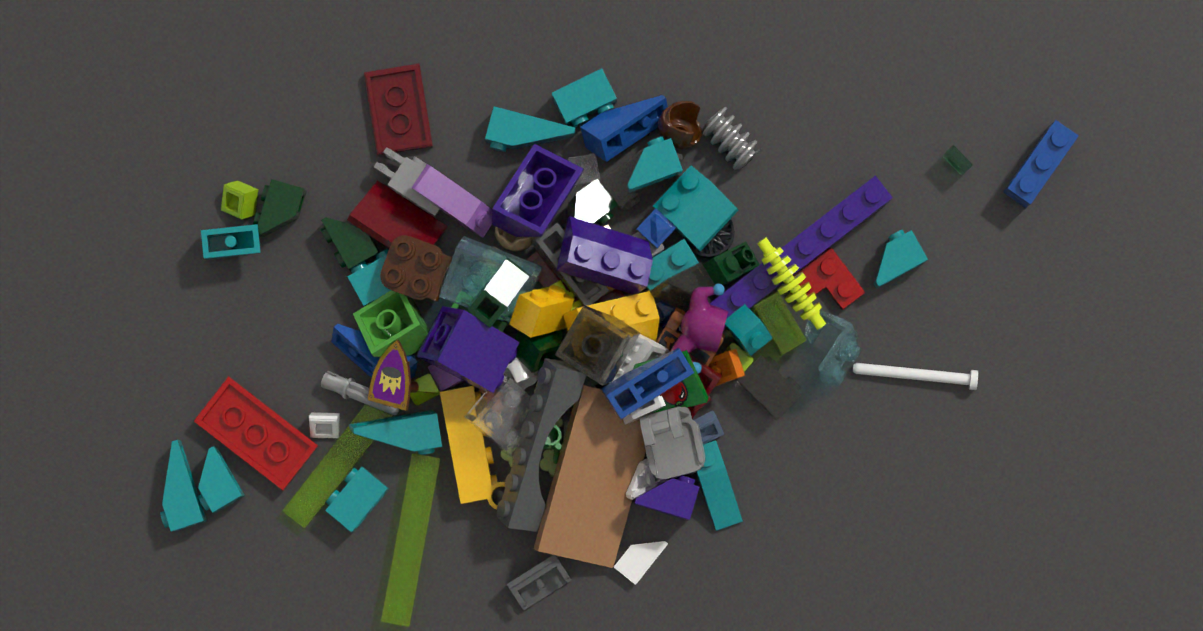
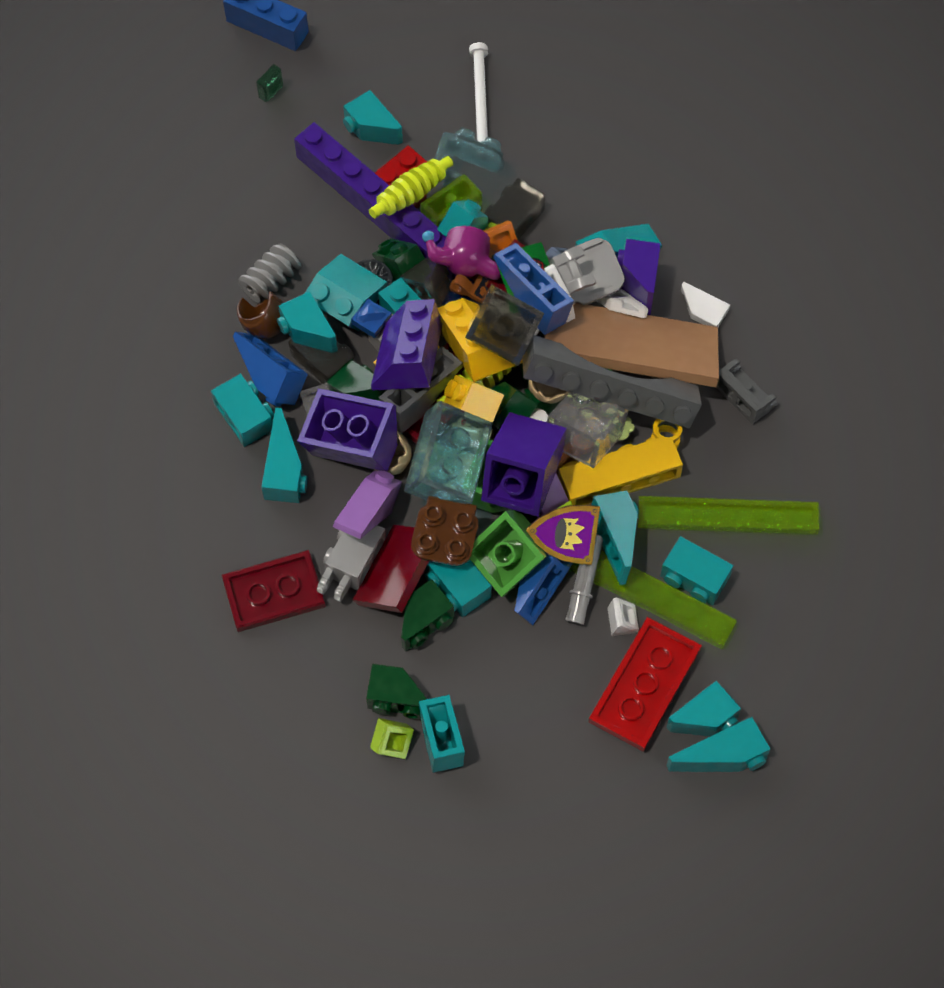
camera: 95 degrees left, 20 degrees down
slope [467,257,530,328] -> none

